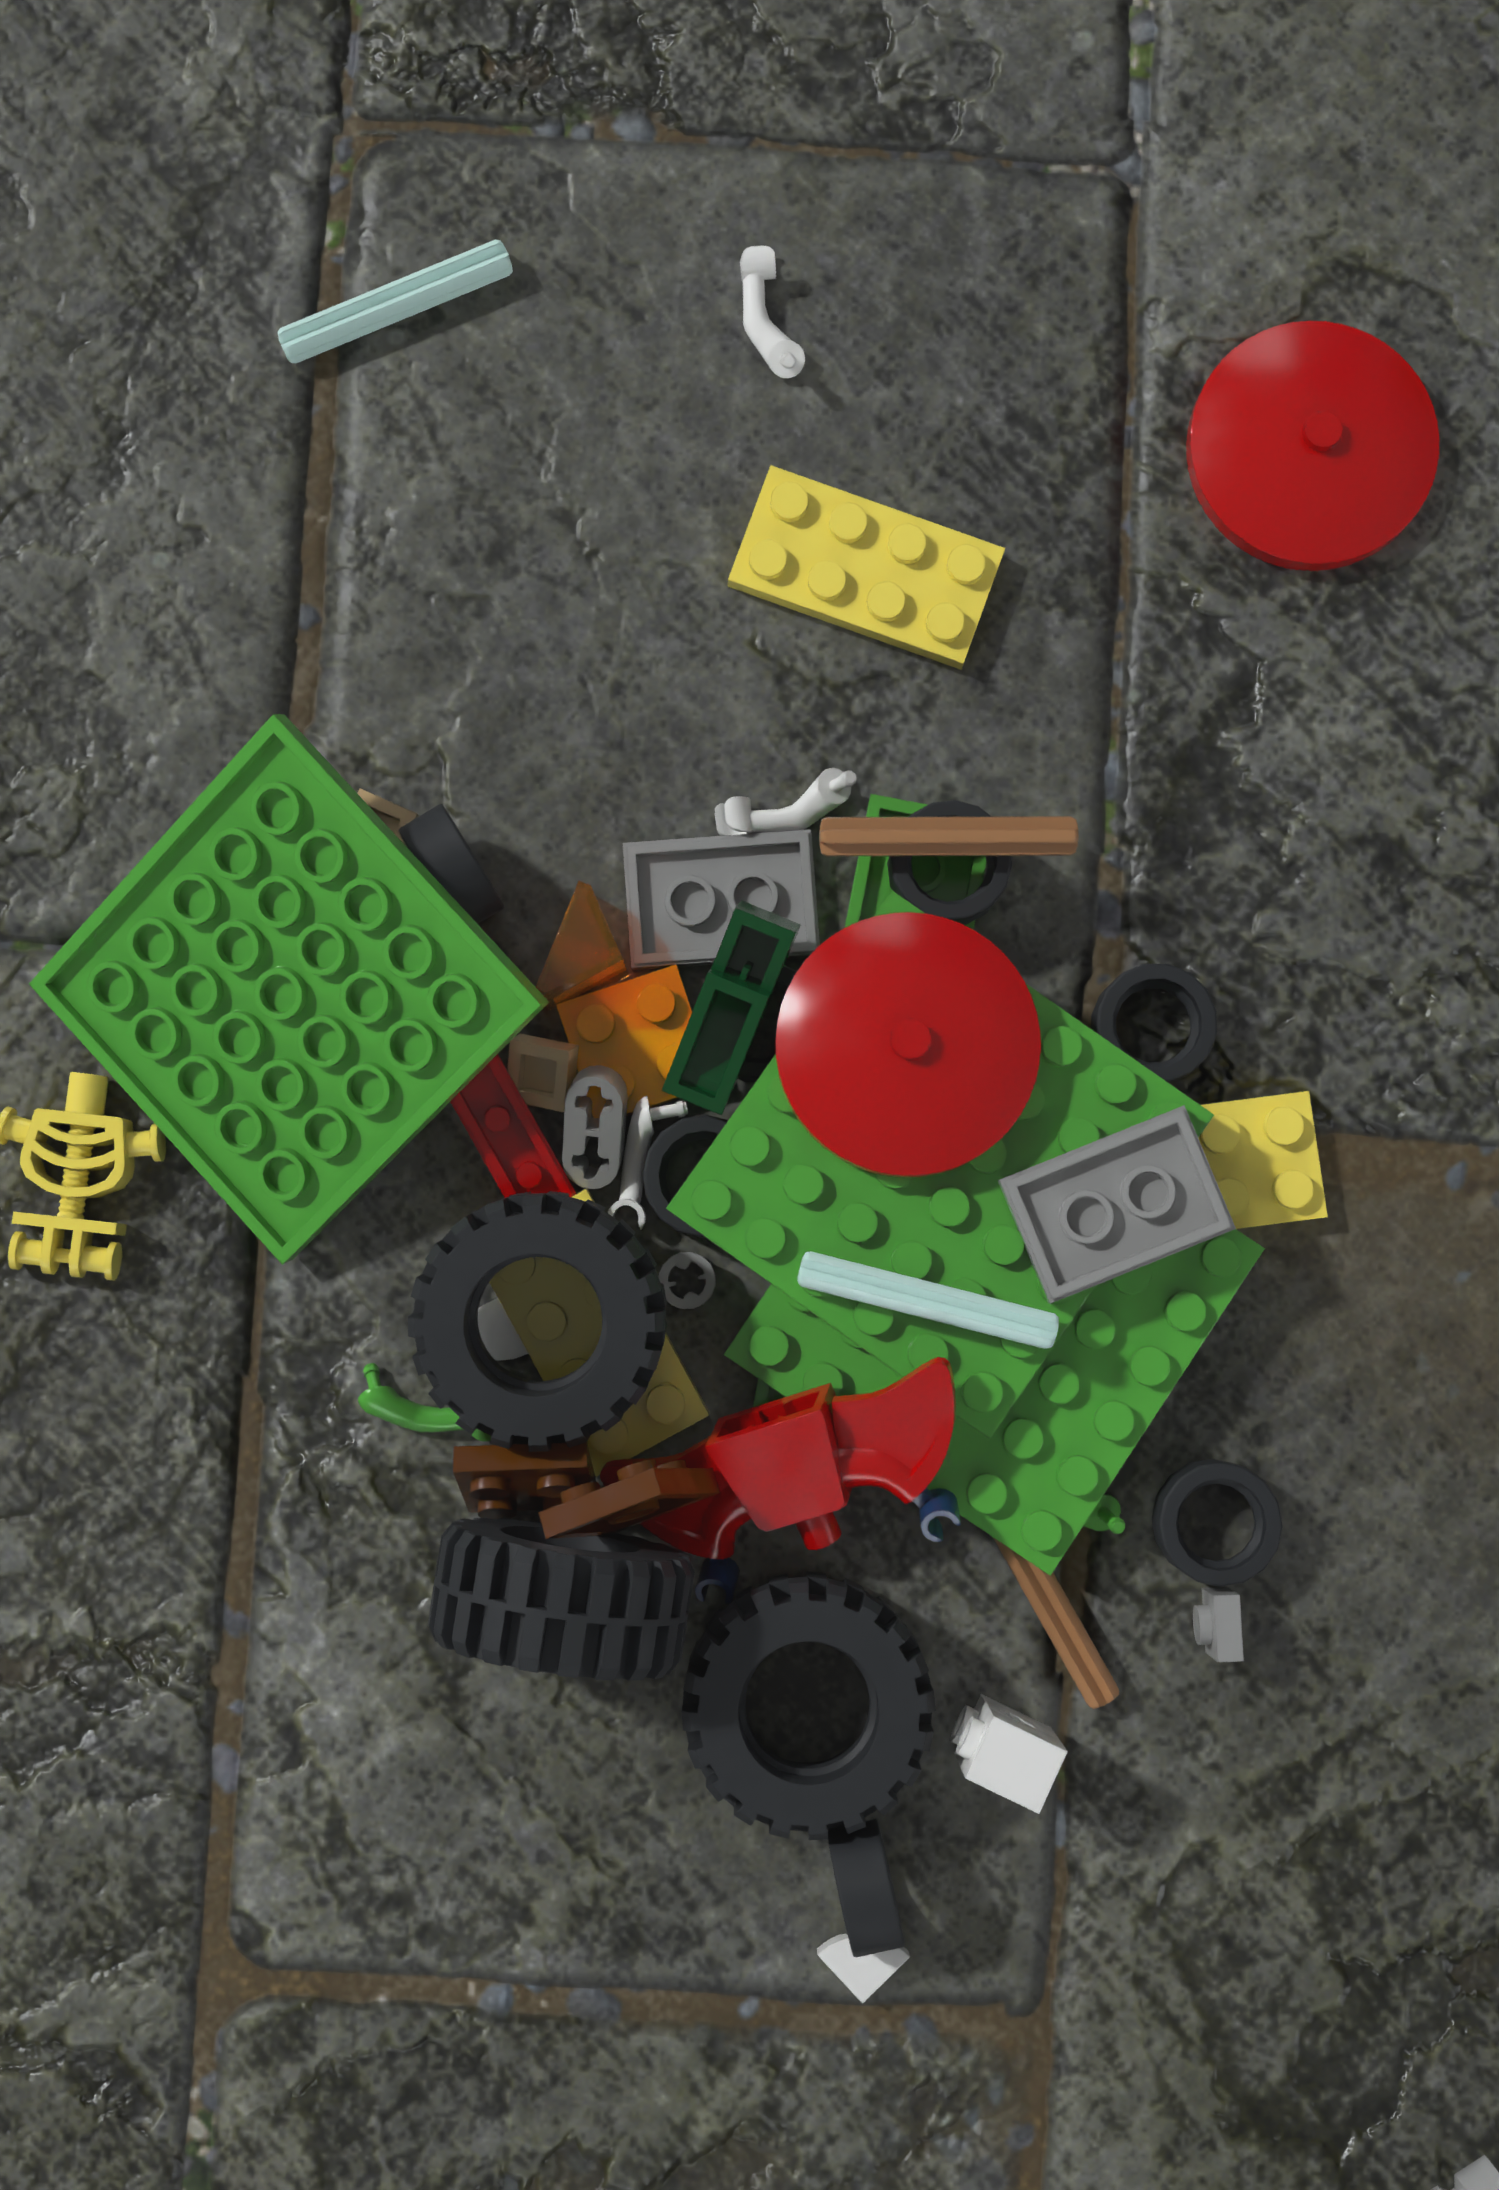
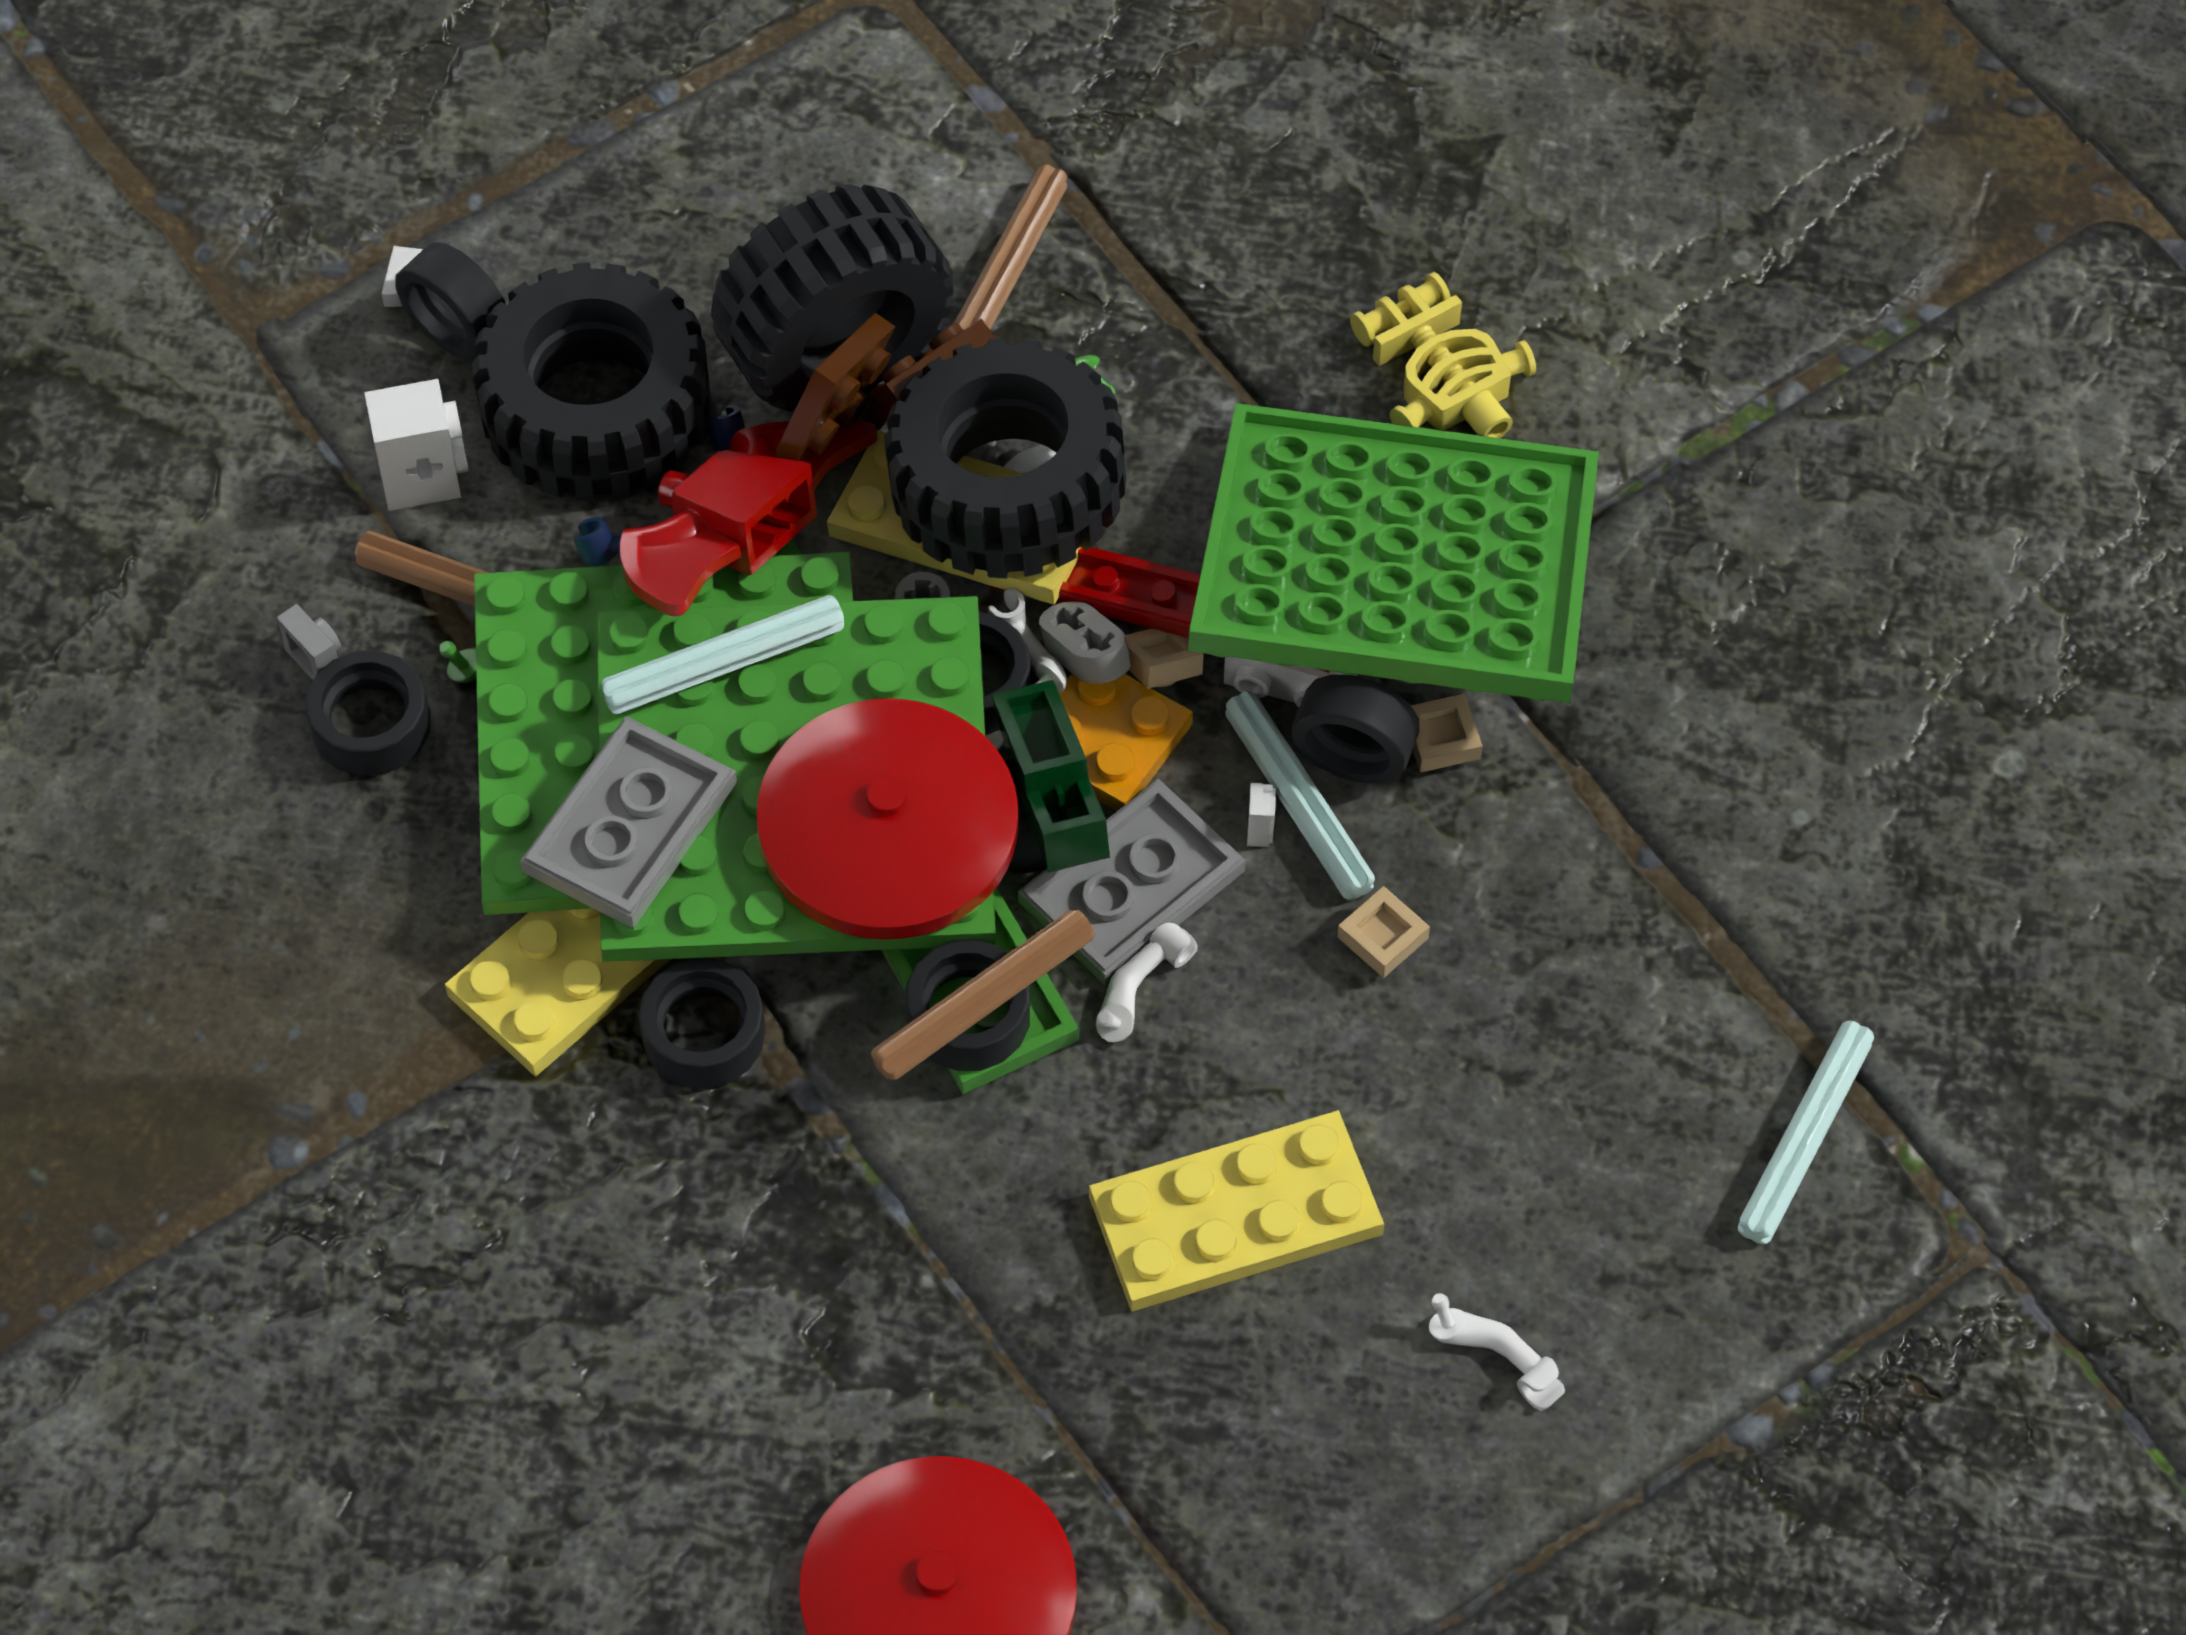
camera: 140 degrees right, 25 degrees down
clear orange slope [536,881,629,1011] -> none
none -> medium nougat axle [954,164,1067,330]
none -> light aqua axle [1225,691,1375,901]
none -> white tile [1247,783,1276,847]
none -> tan plate [1337,886,1430,978]

